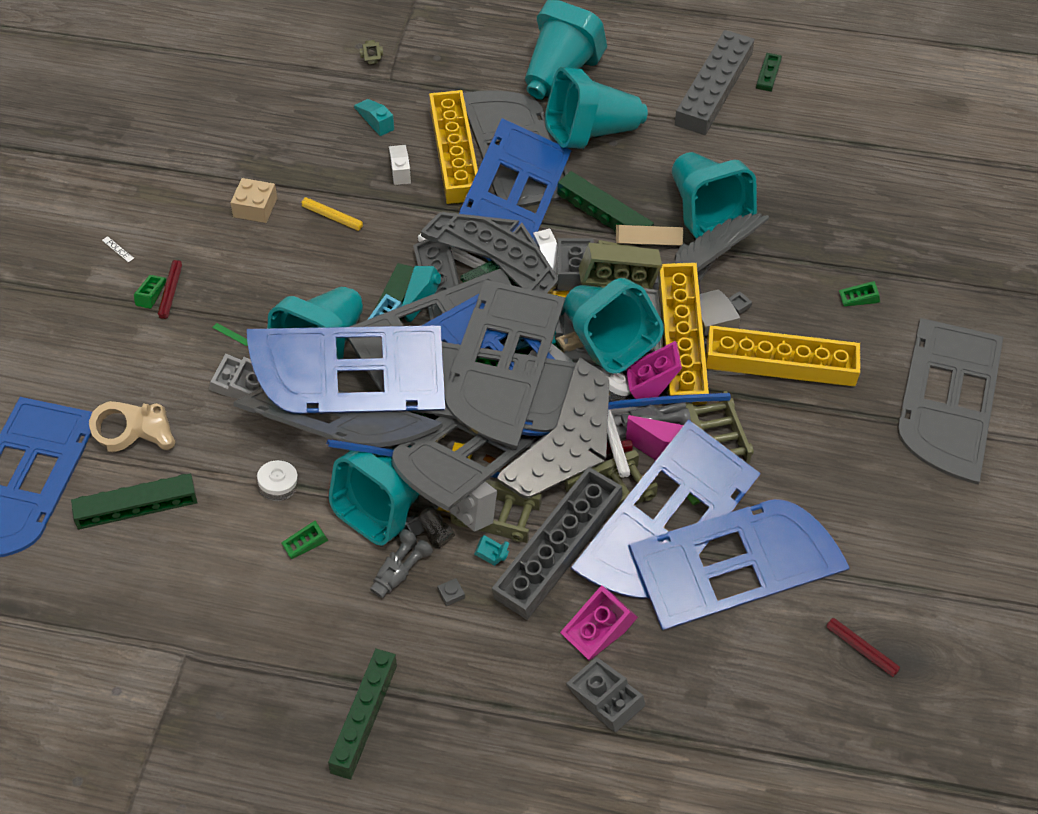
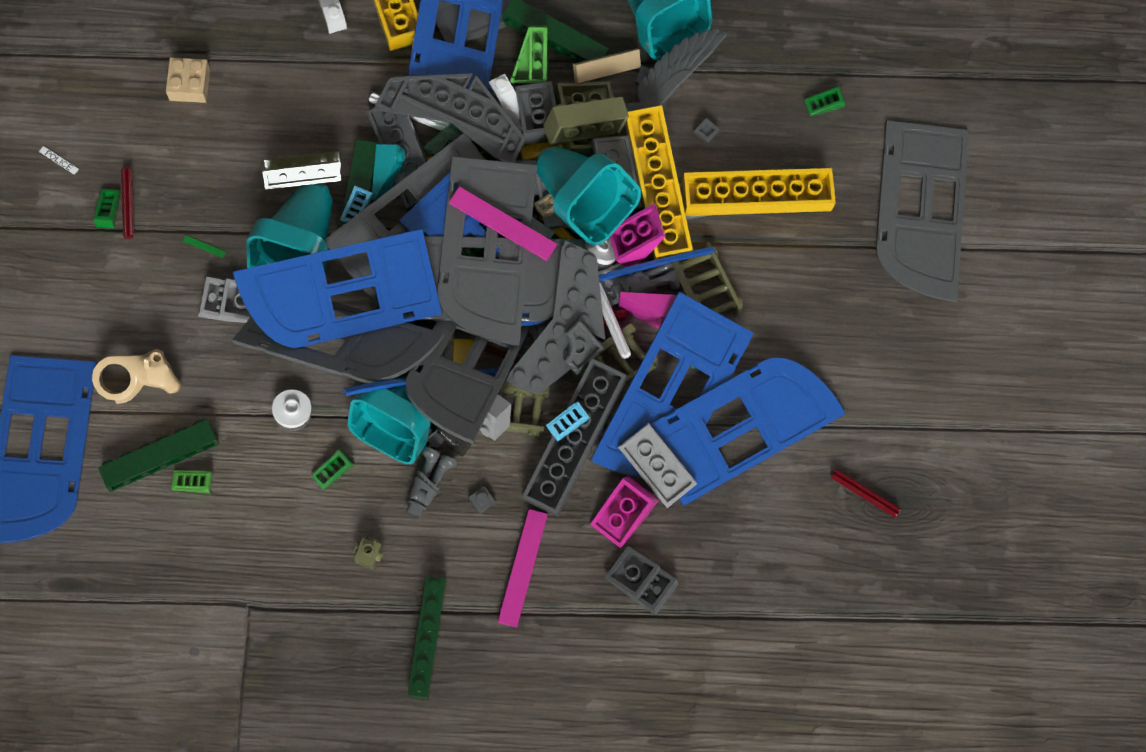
camera: 15 degrees left, 20 degrees up
yellow axle [301,197,363,231] -> none
teal bracket [474,535,509,566] -> none
light grey slope [699,290,740,336] -> none
none -> bright green slope [171,470,213,494]
none -> fence [263,151,341,190]
none -> olive brick [354,537,384,570]
none -> dark pink tile [449,187,557,261]
none -> dark pink tile [498,509,548,628]
none -> bright green wedge [510,25,548,83]
none -> medium azure slope [546,401,589,442]
none -> dark grey tile [563,320,604,375]
none -> light grey tile [618,423,697,508]

